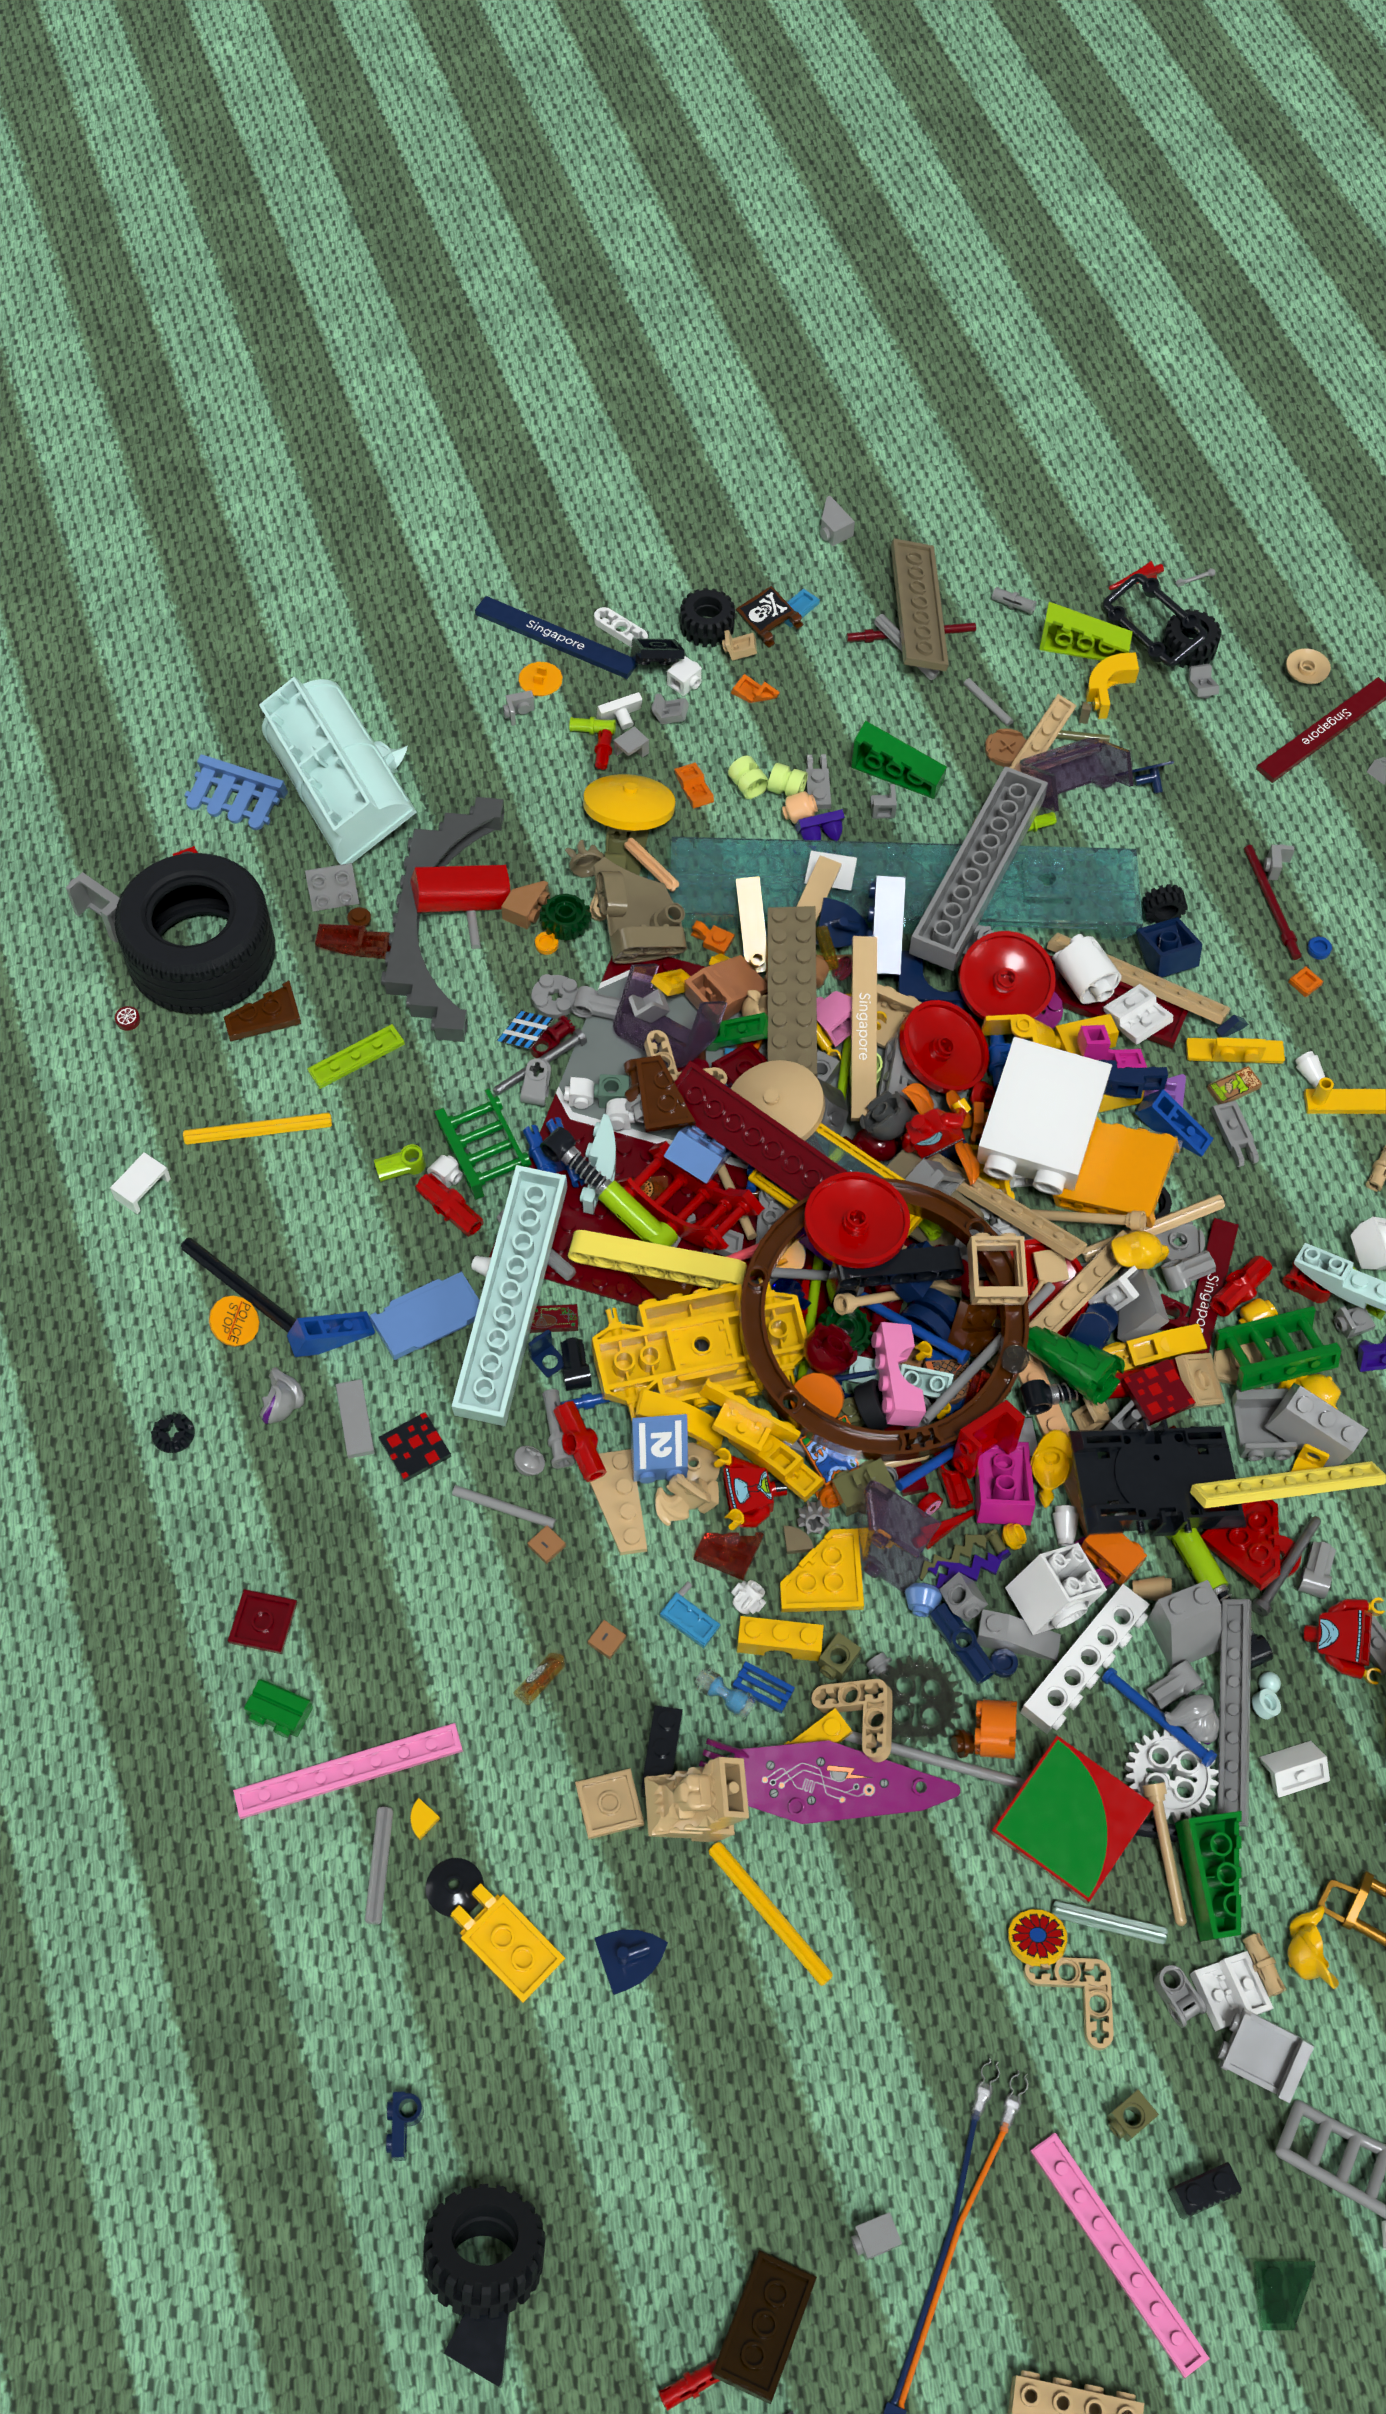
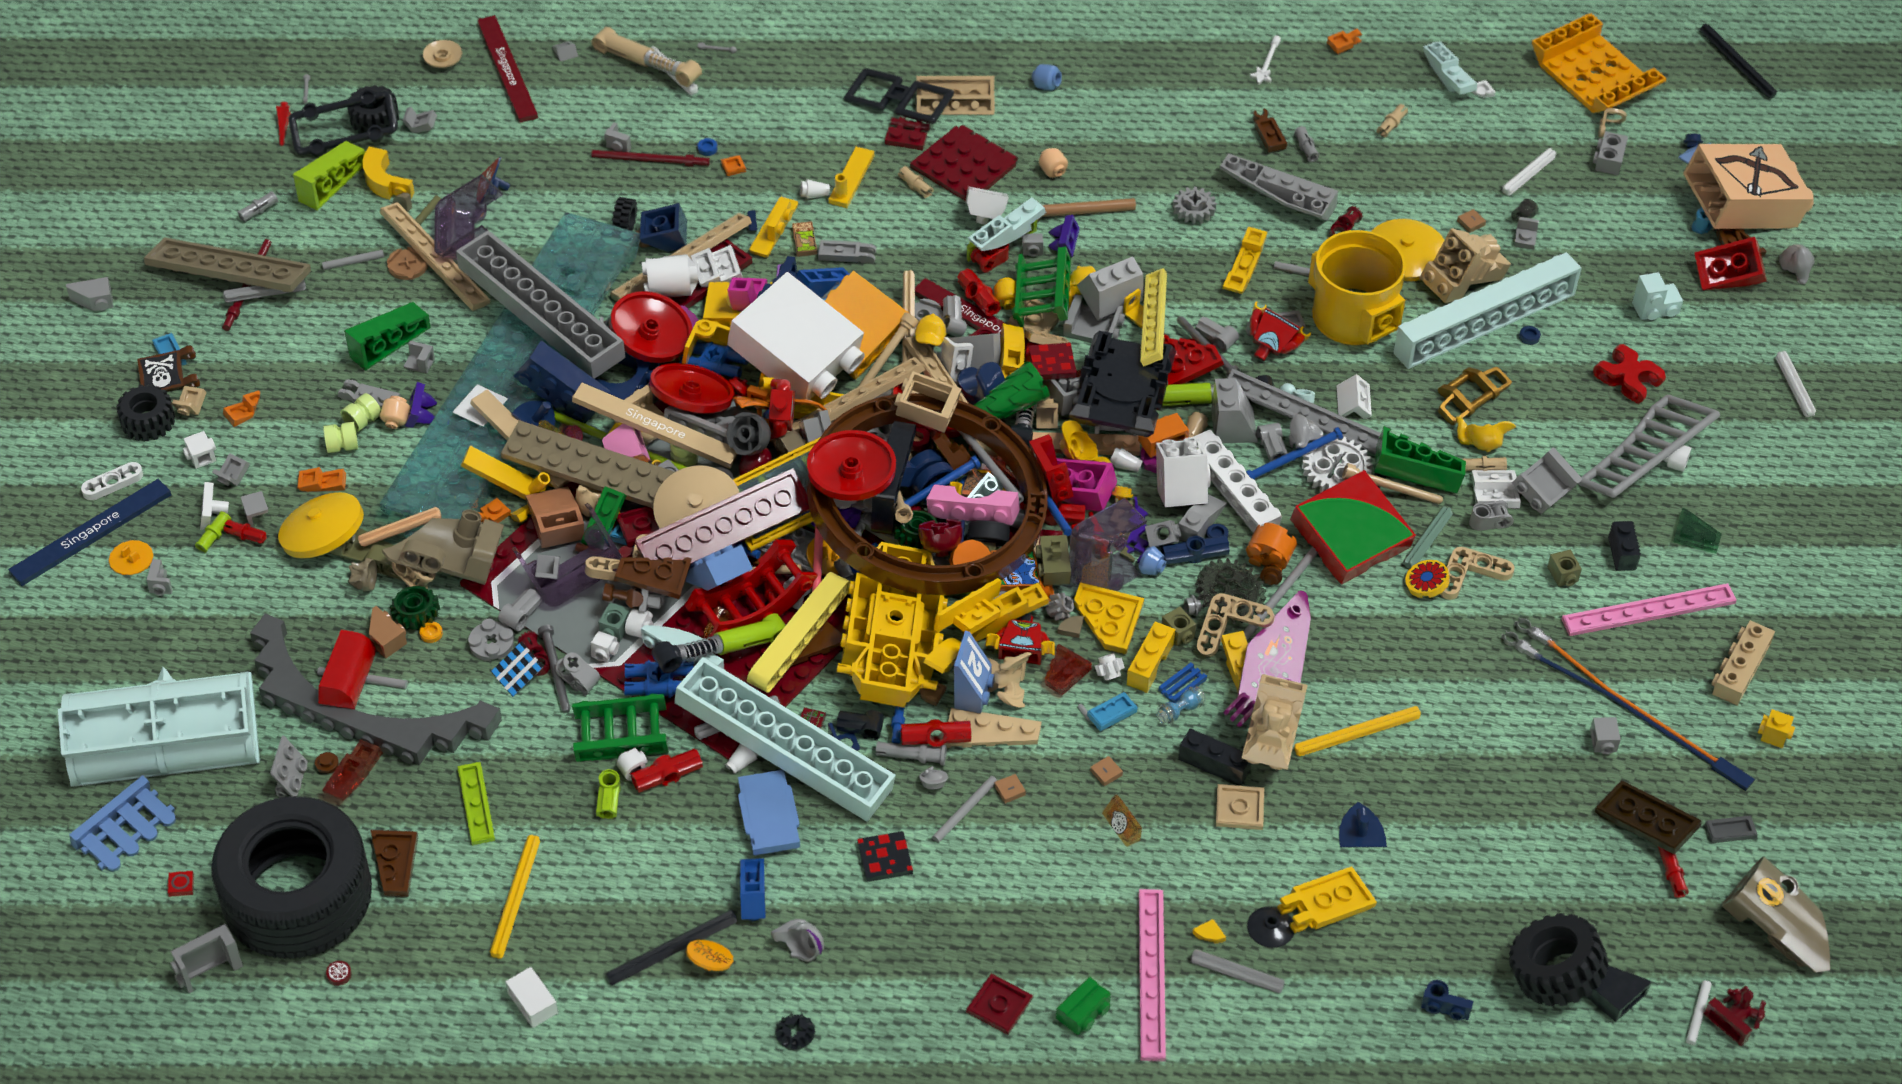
camera: 70 degrees left, 10 degrees down
light grey tile [336,1379,375,1459] -> none
black plate [631,638,685,665] -> none
yellow plate [651,969,691,996] -> none
clear smoke tile [1001,1345,1029,1374] -> none

